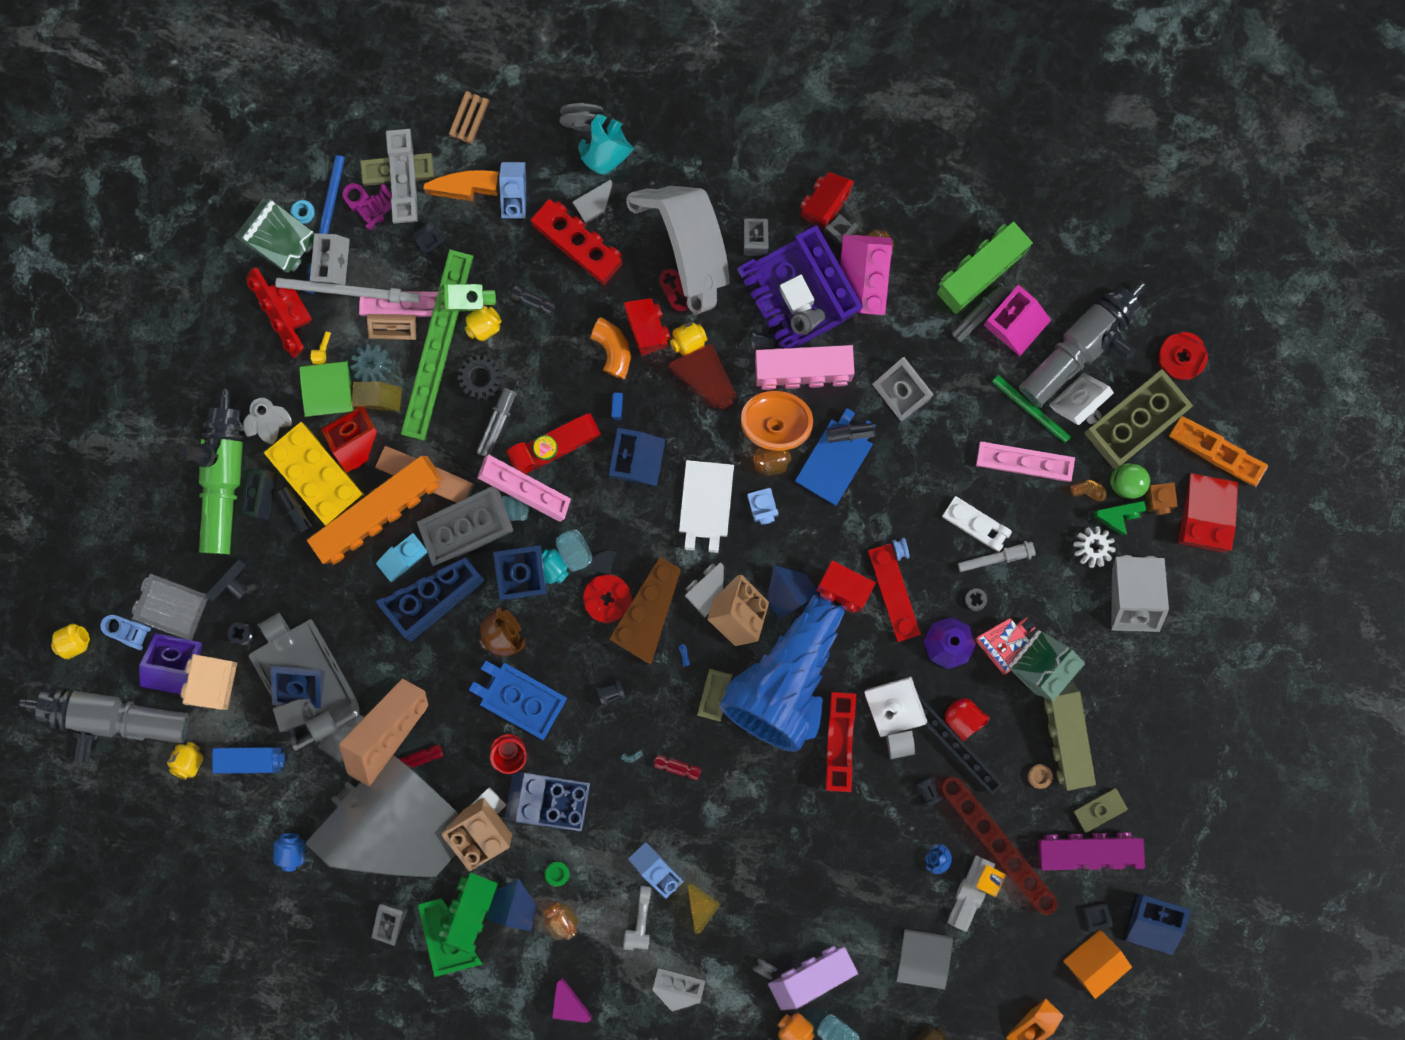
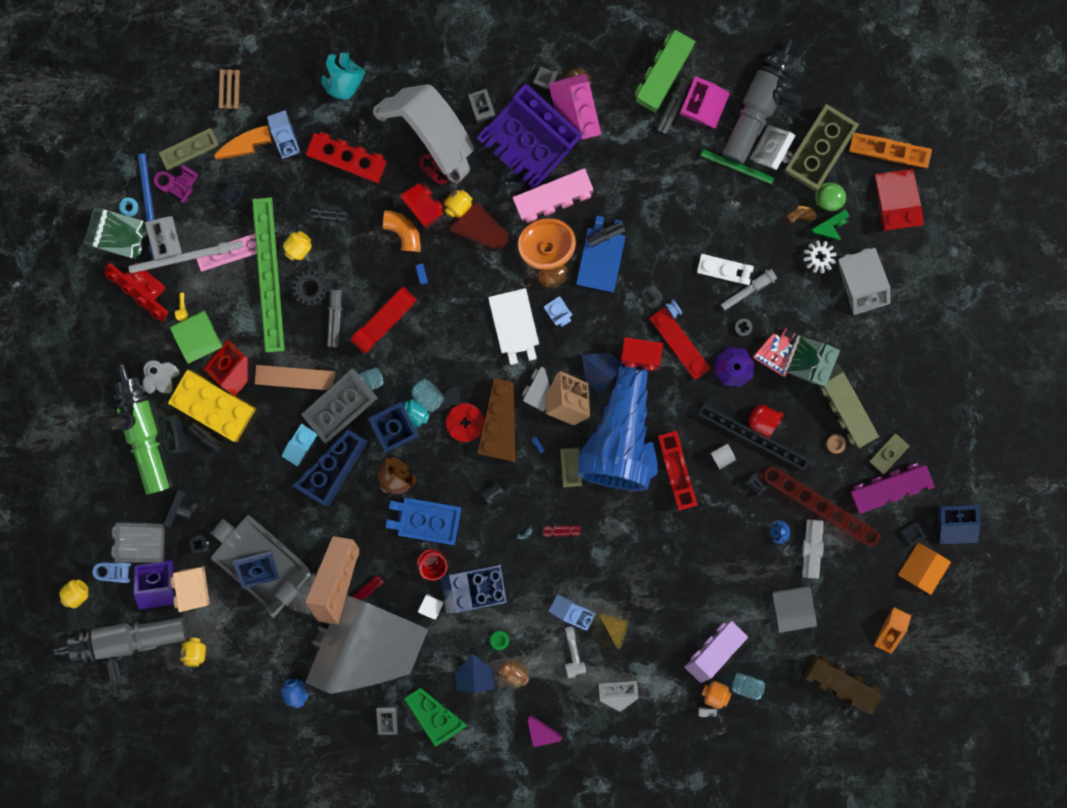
camera: 15 degrees left, 5 degrees up
blue window [212,748,285,773] -> none
dark grey brick [273,699,315,732] -> none
orange brick [307,456,444,565] -> none
clear light blue gear [351,344,392,385] -> none
clear yellow slope [352,382,402,412] -> none
medium nougat tile [367,314,417,340] -> none
light grey slope [386,129,417,223] -> none
torso [438,284,496,312] -> none
green wedge [438,873,498,953] -> none
medium nougat slope [441,797,512,871] -> none
bright pink plate [478,455,571,522] -> none
tile [533,435,558,460] -> none
dark grey piece [560,103,603,132] -> none
light grey tile [573,180,612,223] -> none
dark blue slope [609,428,665,487] -> none
dark grey bush [753,958,777,980] -> none
white brick [779,275,814,315] -> none
dark grey cone [791,309,825,335] -> none
red slope [800,172,854,231] -> none
white tile [864,677,927,737] -> none
light grey slope [872,357,934,422] -> none
bright pink plate [976,442,1075,482] -> none
light orange slope [976,865,1007,897] -> none
dark orange brick [1145,483,1178,515] -> none
red plate [1158,332,1208,381] -> none

